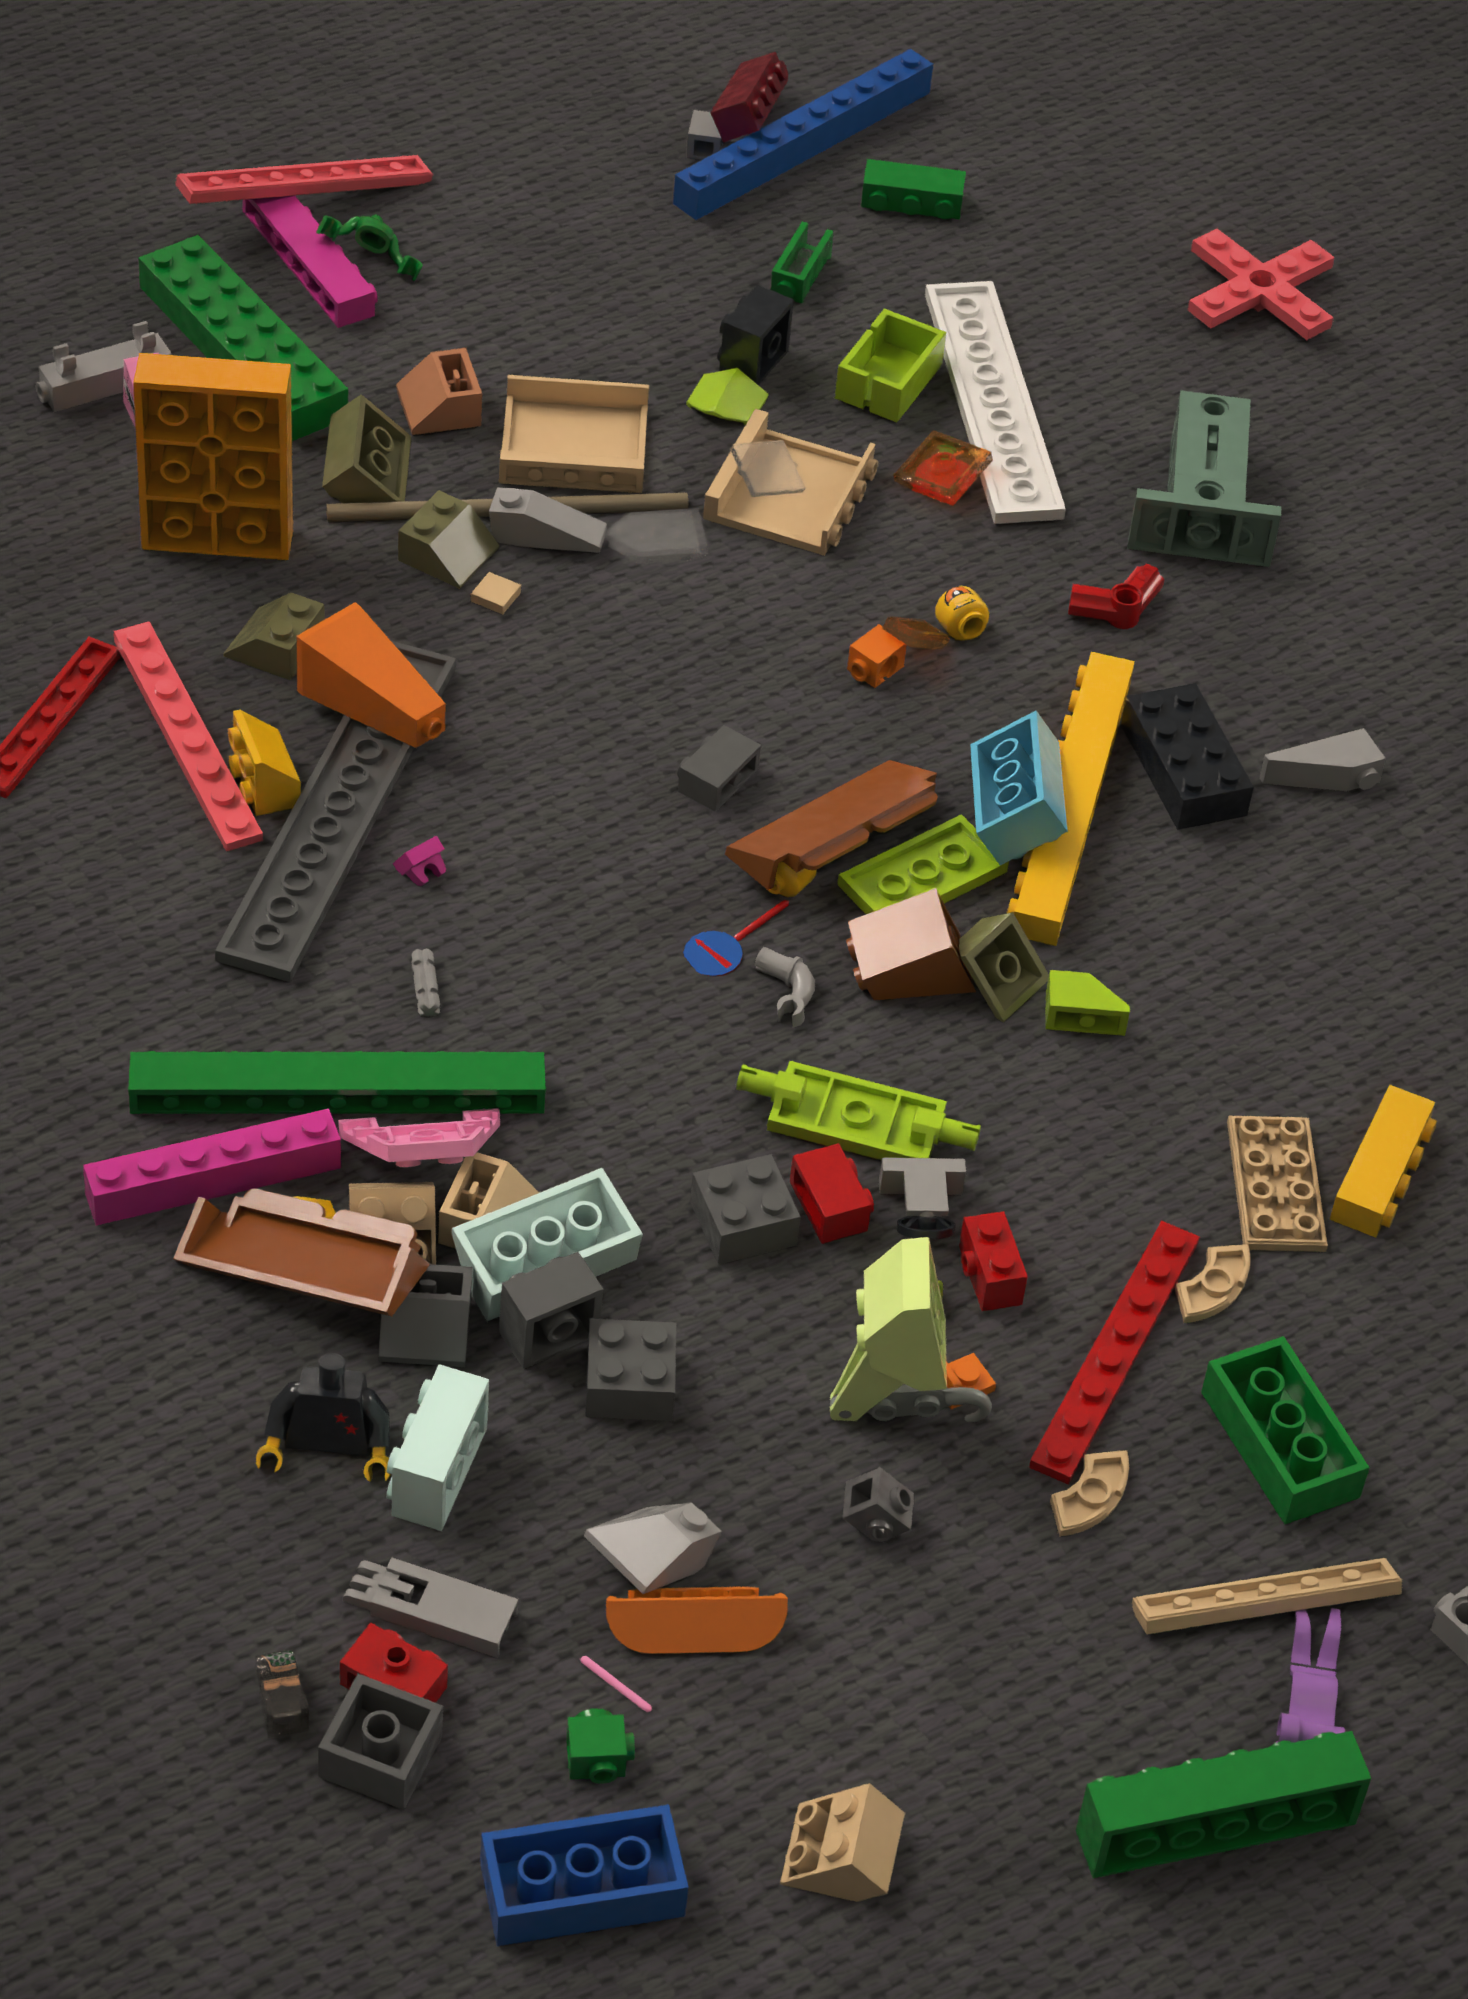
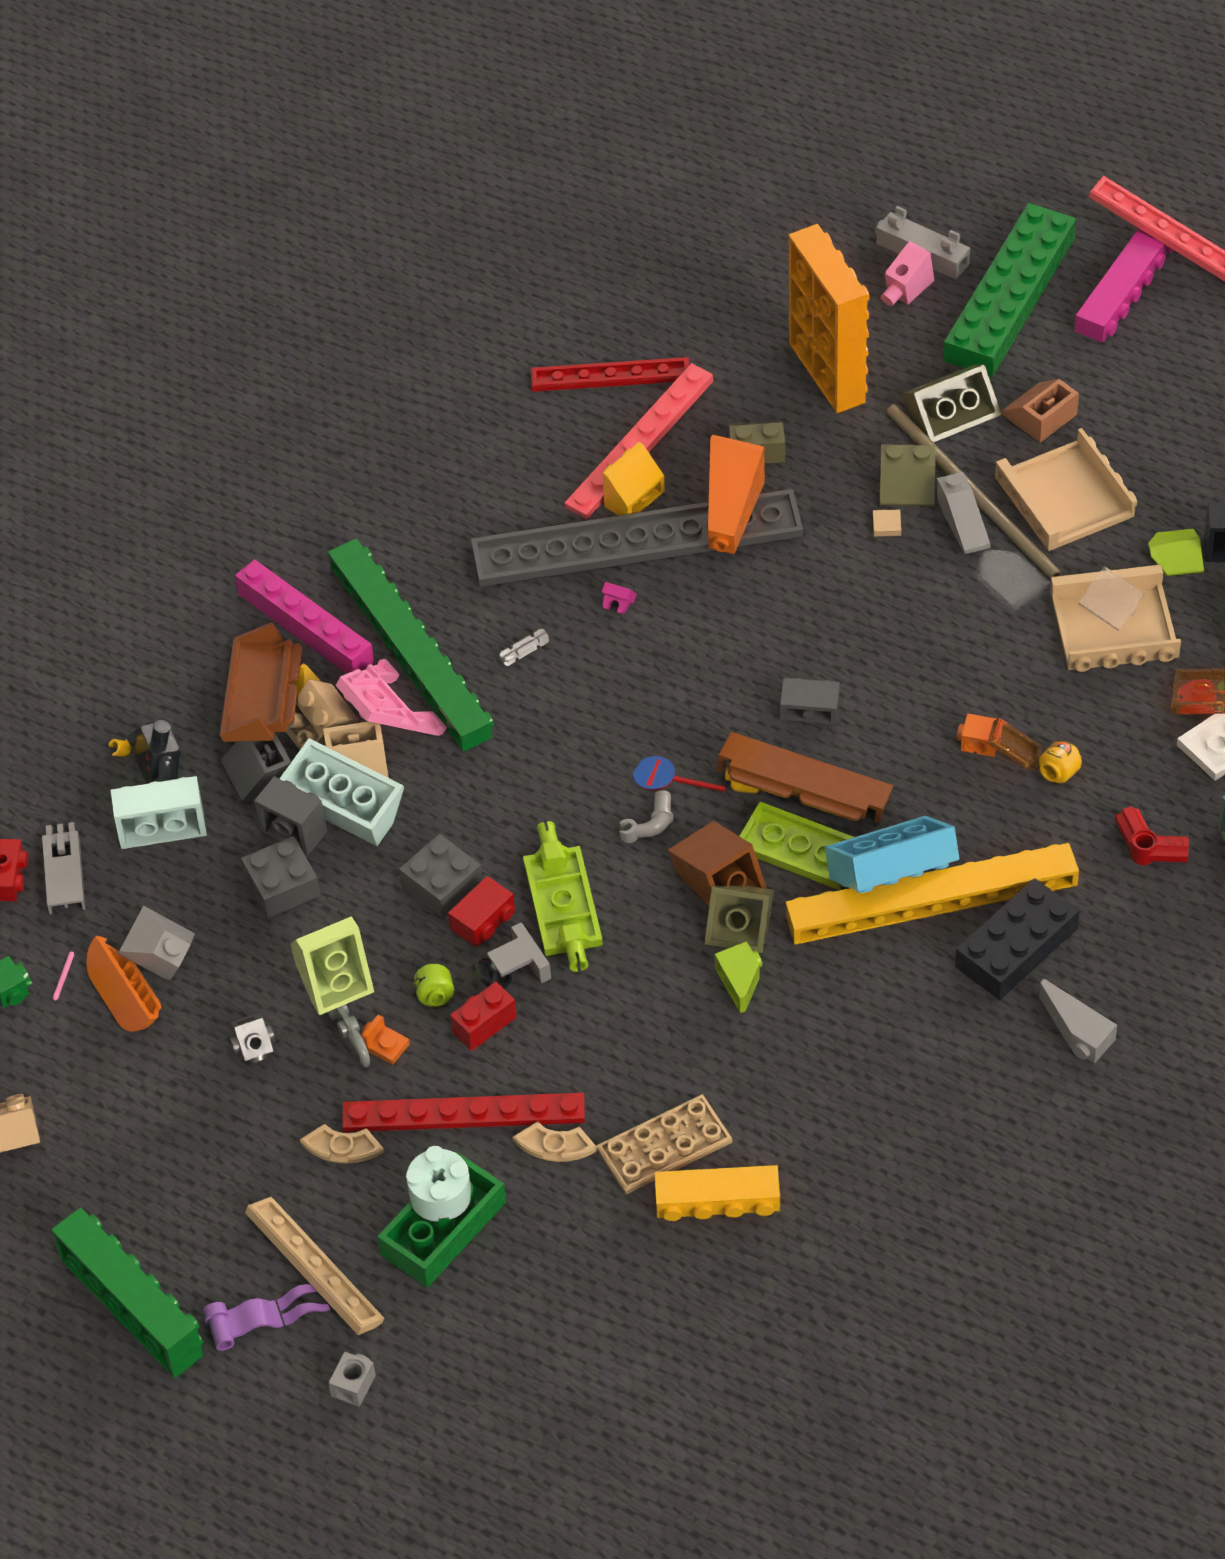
camera: 70 degrees right, 5 degrees up
green piece [316,215,423,281] -> none
none -> light aqua brick [406,1146,471,1221]

